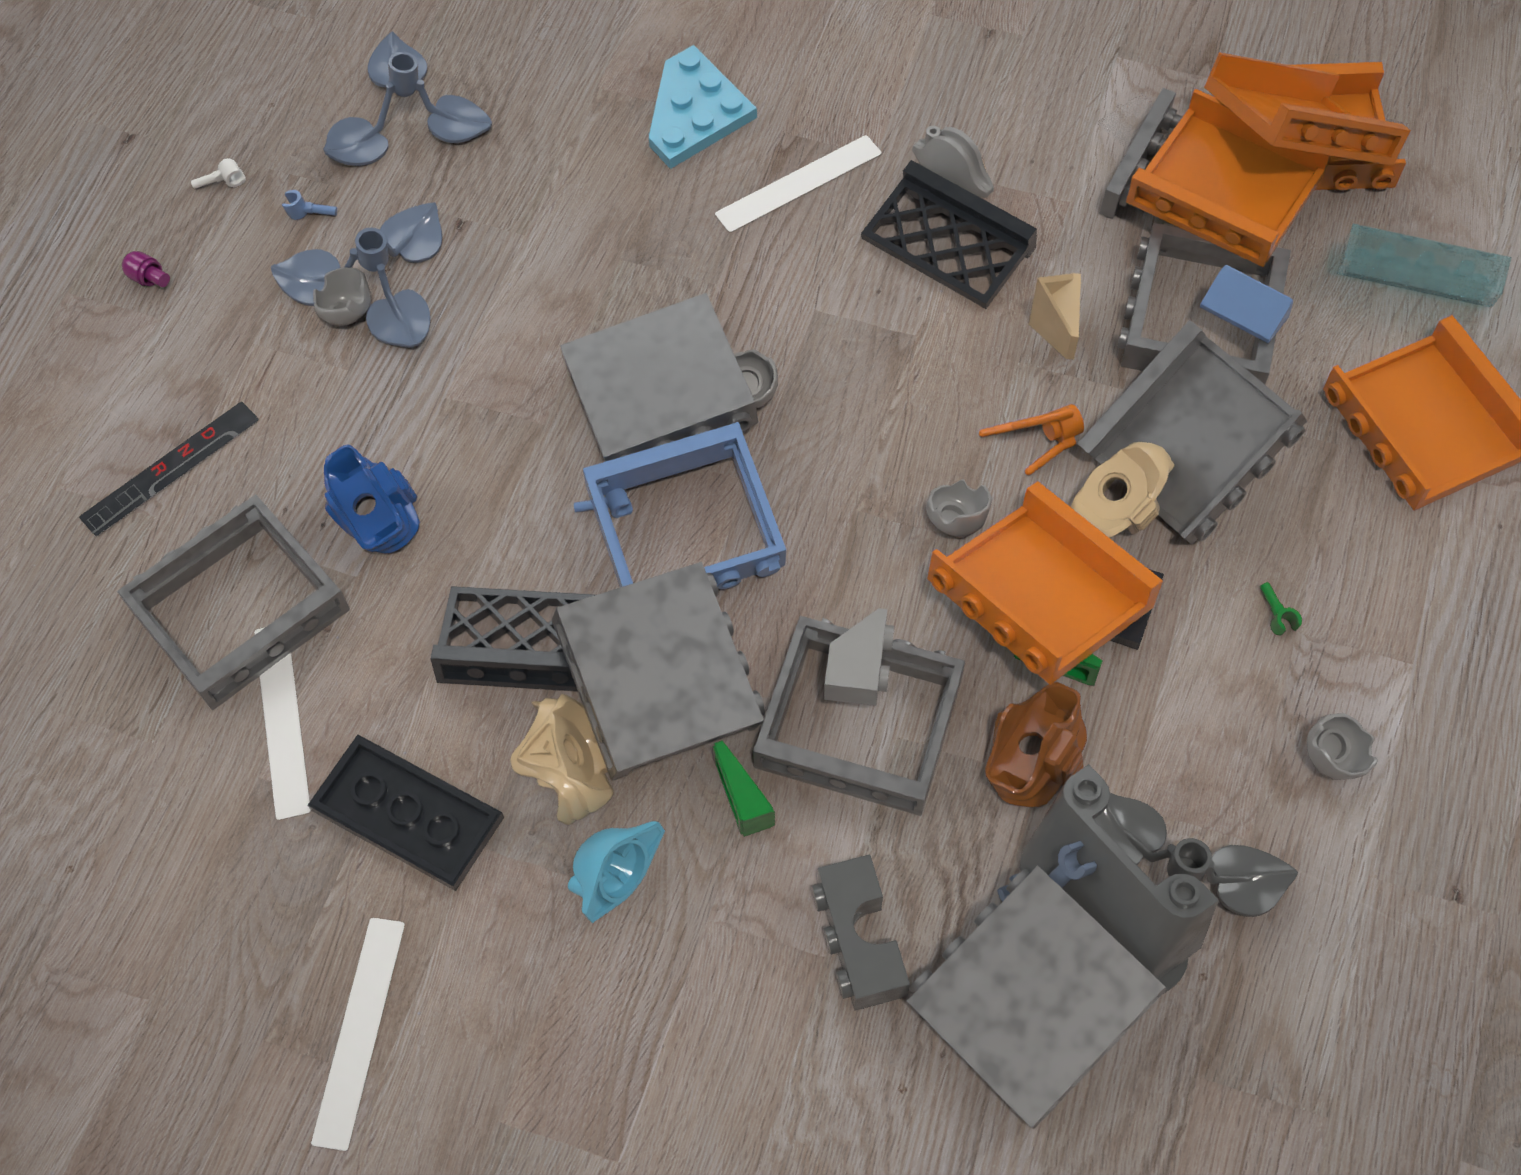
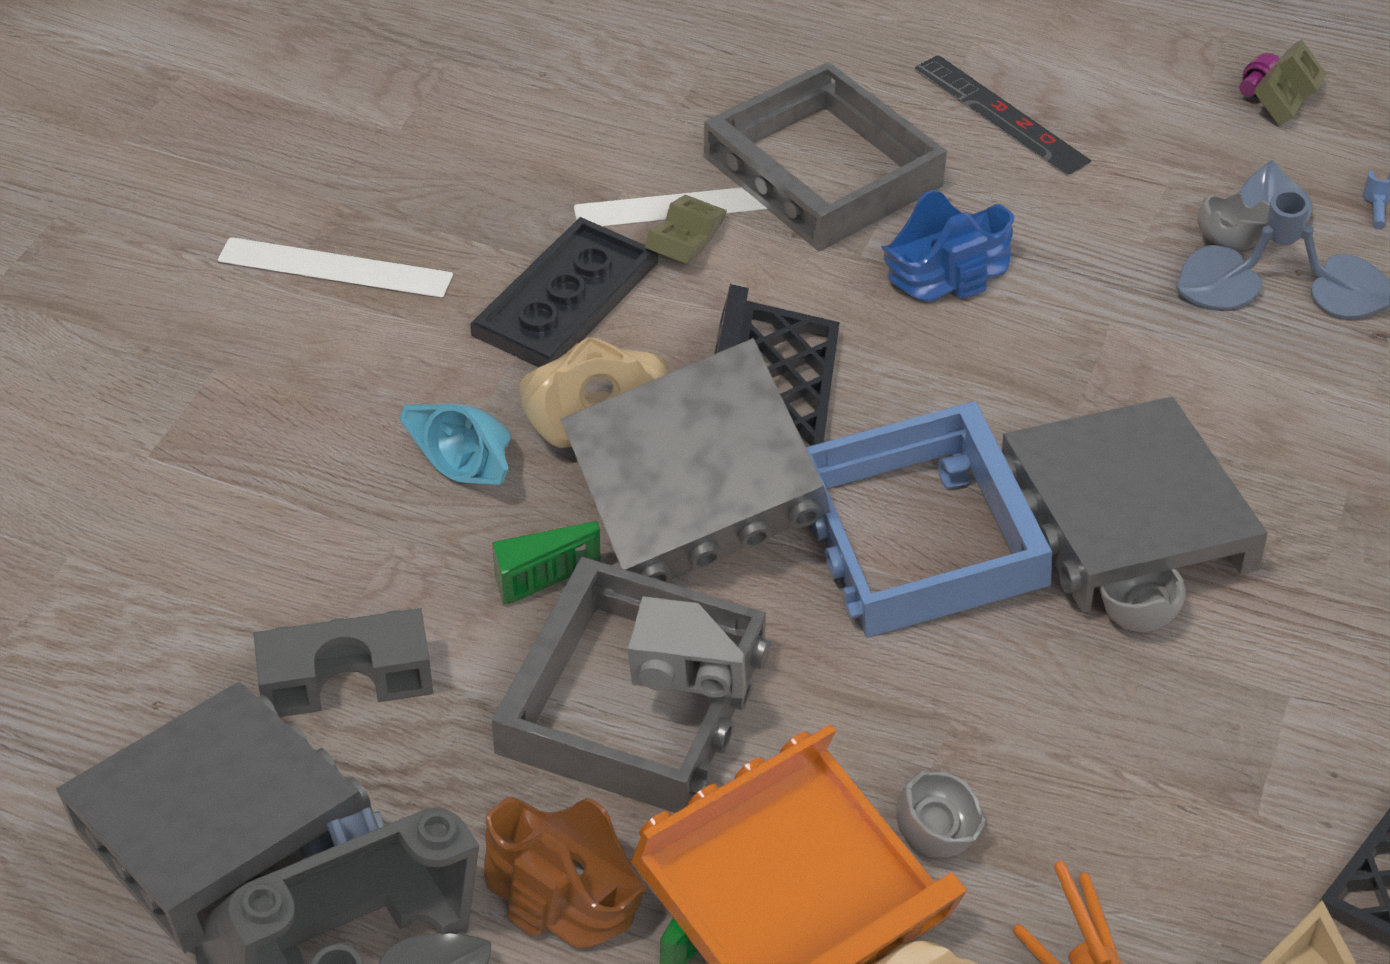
camera: 90 degrees right, 15 degrees down
none -> olive slope [644,194,727,264]
none -> olive slope [1254,39,1326,126]

